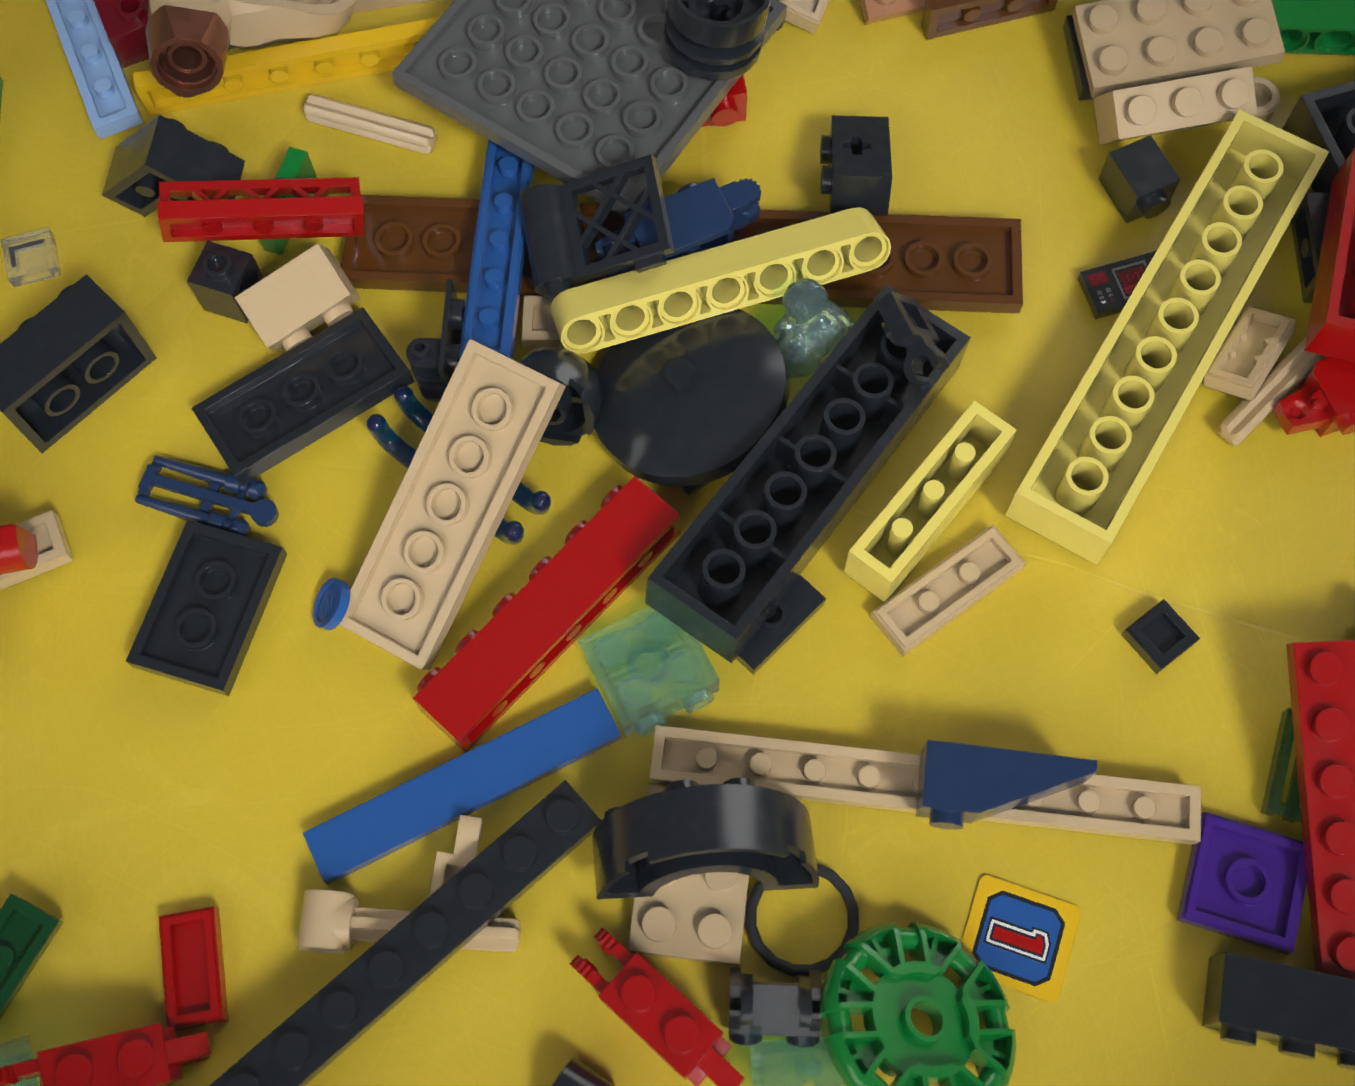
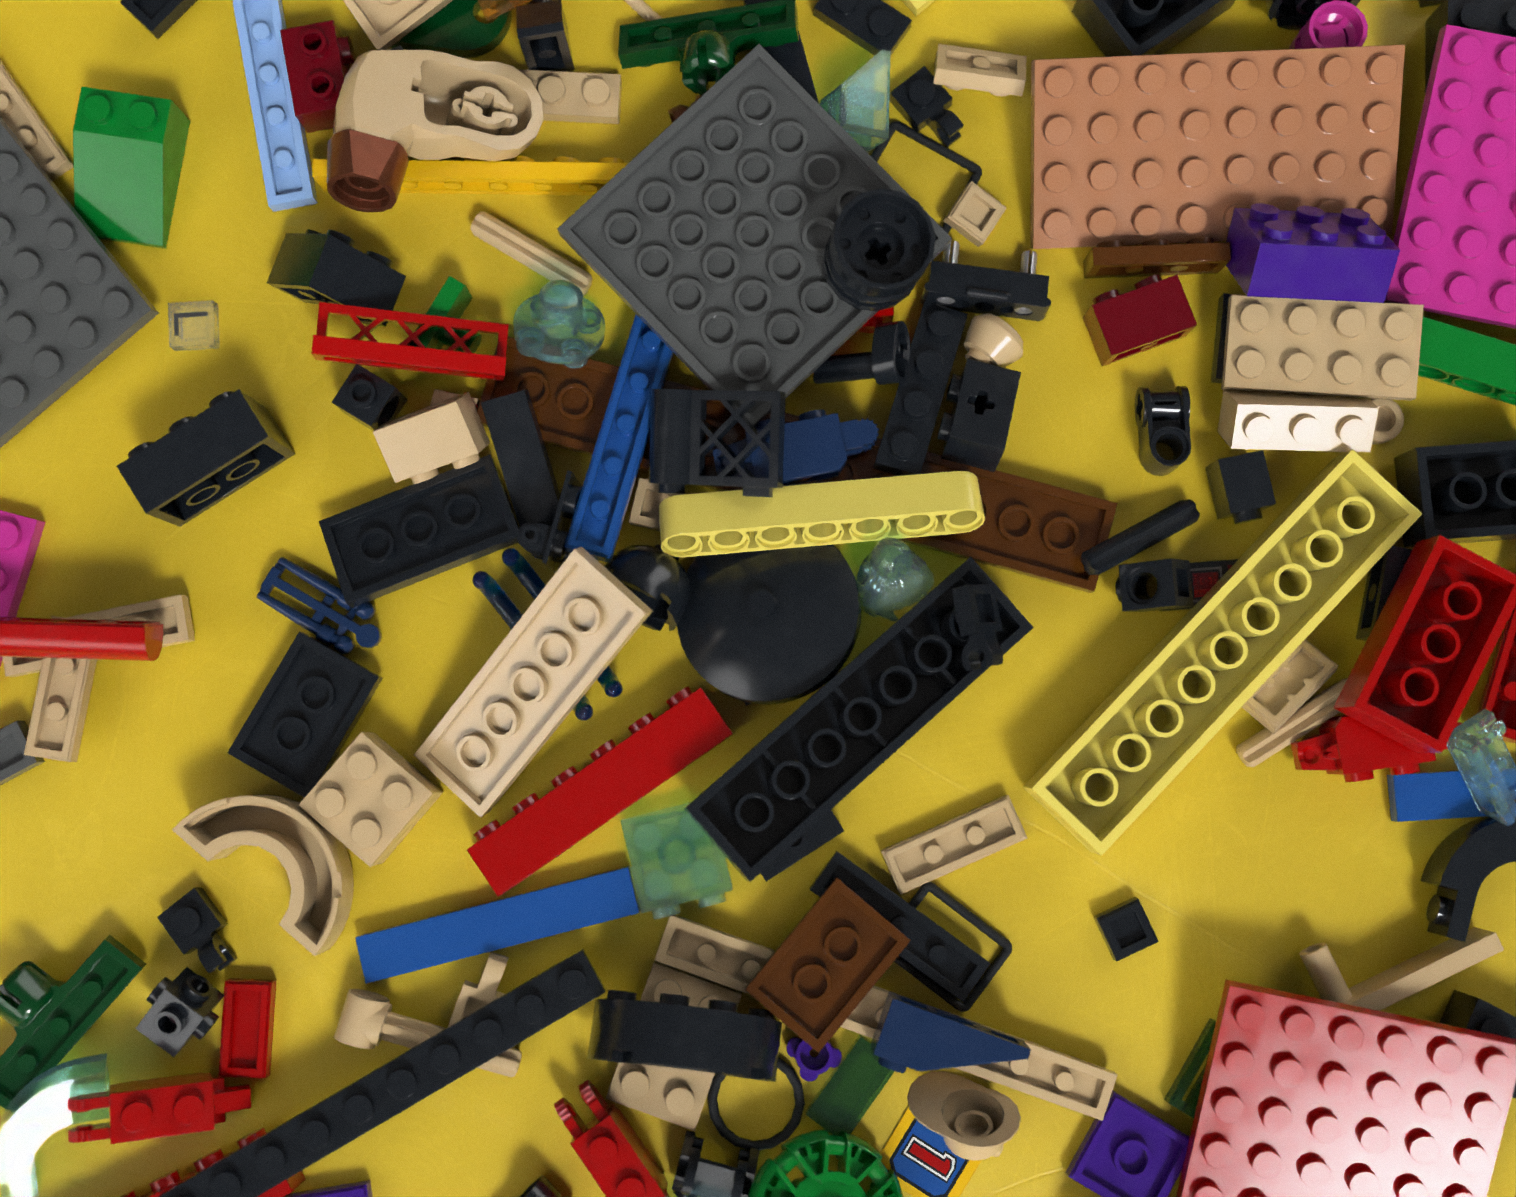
camera: 10 degrees right, 15 degrees up
blue piece [313,578,350,630] -> none
light yellow brick [844,400,1017,602] -> none
none -> black brick [135,967,225,1057]
none -> black plate [157,887,237,973]
none -> tan brick [172,794,354,956]
none -> tan brick [299,732,443,867]
none -> black tile [481,389,560,527]
none -> clear light blue plate [513,280,605,368]
none -> reddish brown plate [745,877,911,1053]
none -> dark purple plate [786,1037,842,1081]
none -> clear green tile [805,1034,895,1136]
none -> black plate [809,850,991,1002]
none -> black piece [813,321,910,385]
none -> black plate [873,301,968,476]
none -> black piece [894,882,1012,1012]
none -> tan piece [907,1071,1021,1161]
none -> black piece [920,240,1051,321]
none -> tan cone [964,313,1023,368]
none -> black axle [1080,499,1200,575]
none -> dark red brick [1083,274,1197,366]
none -> black brick [1116,558,1194,612]
none -> black piece [1135,386,1192,476]

